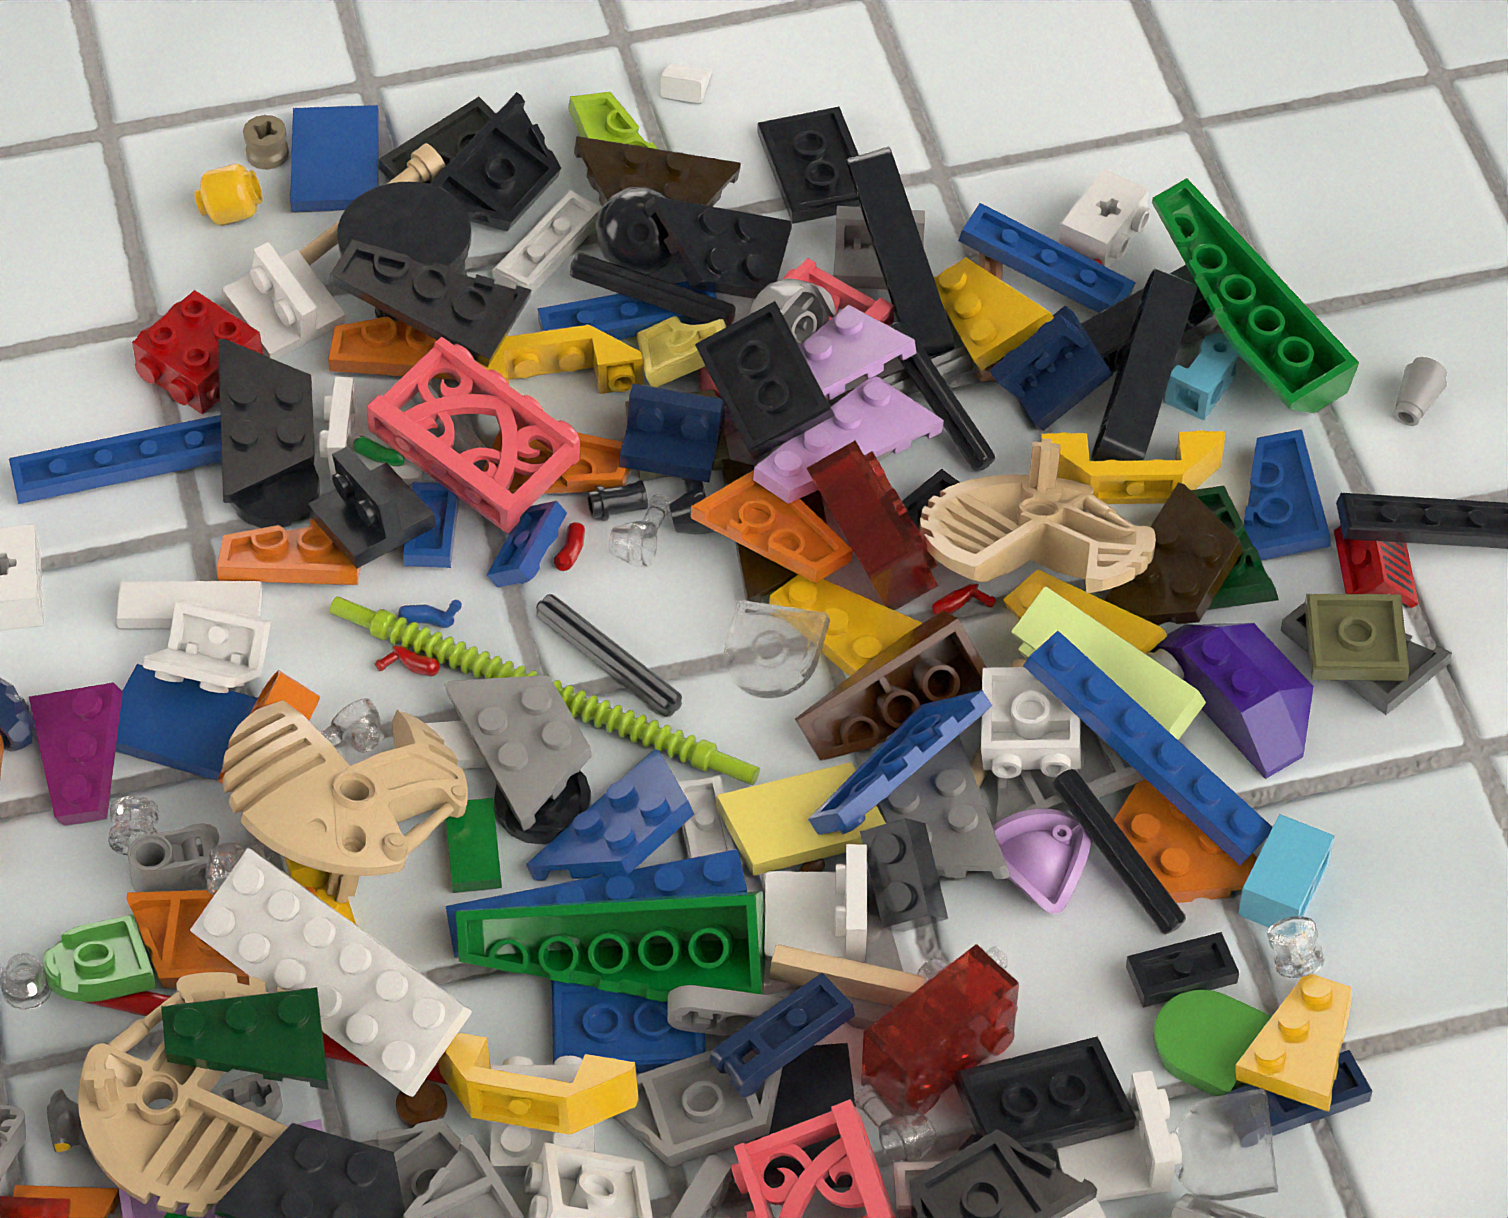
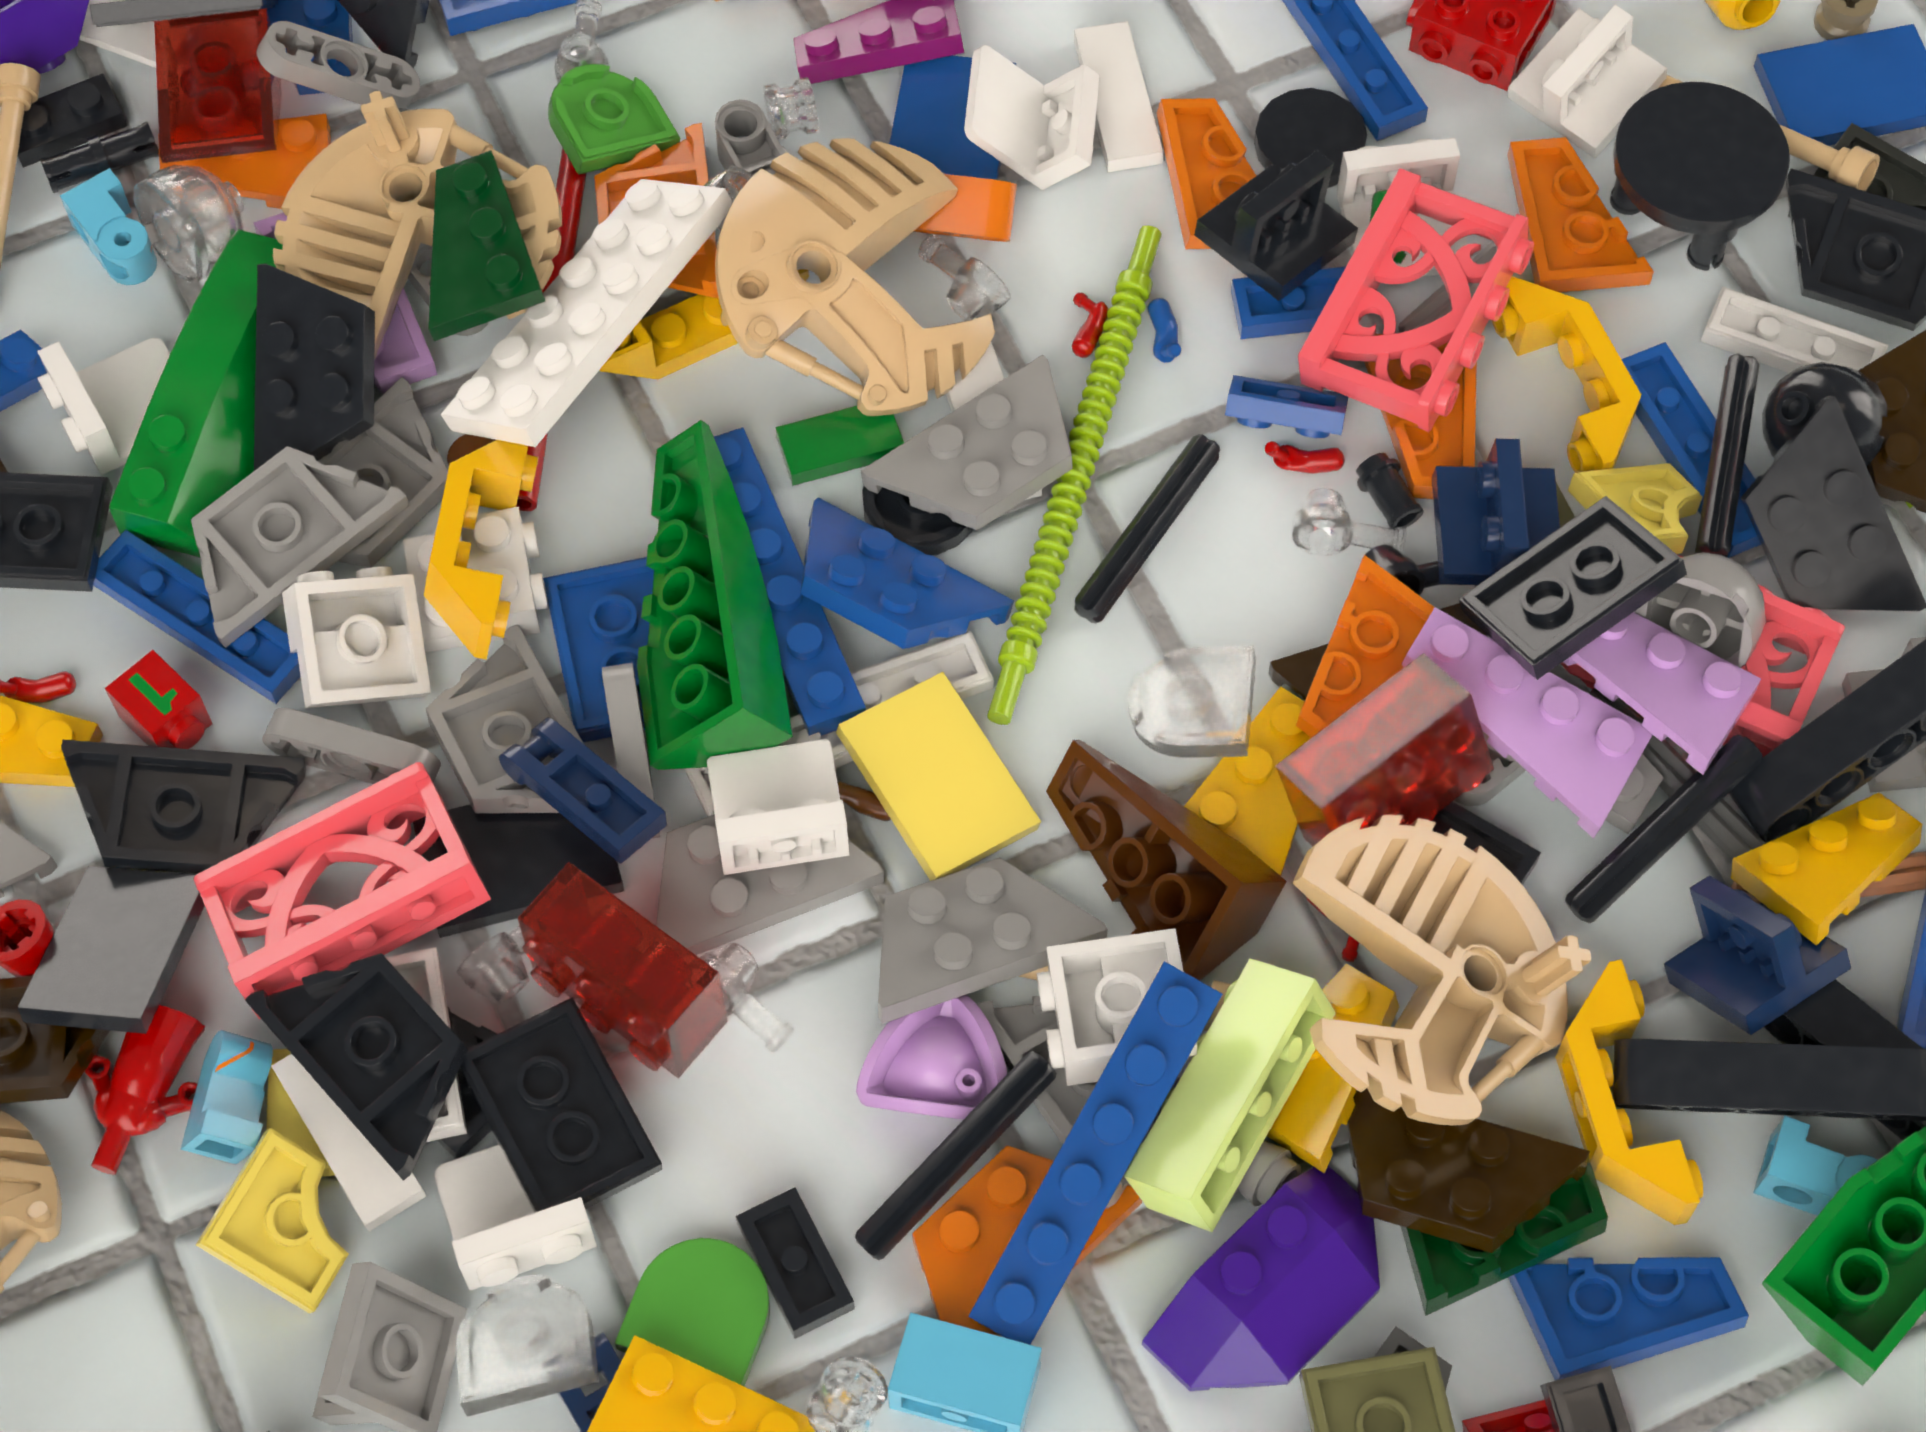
camera: 80 degrees right, 10 degrees up
black wing [218,339,315,503] -> none
black wing [329,240,532,367] -> none
tan tile [769,944,925,1012] -> none
blue wing [808,690,993,835] -> none
black brick [860,818,949,932] -> none

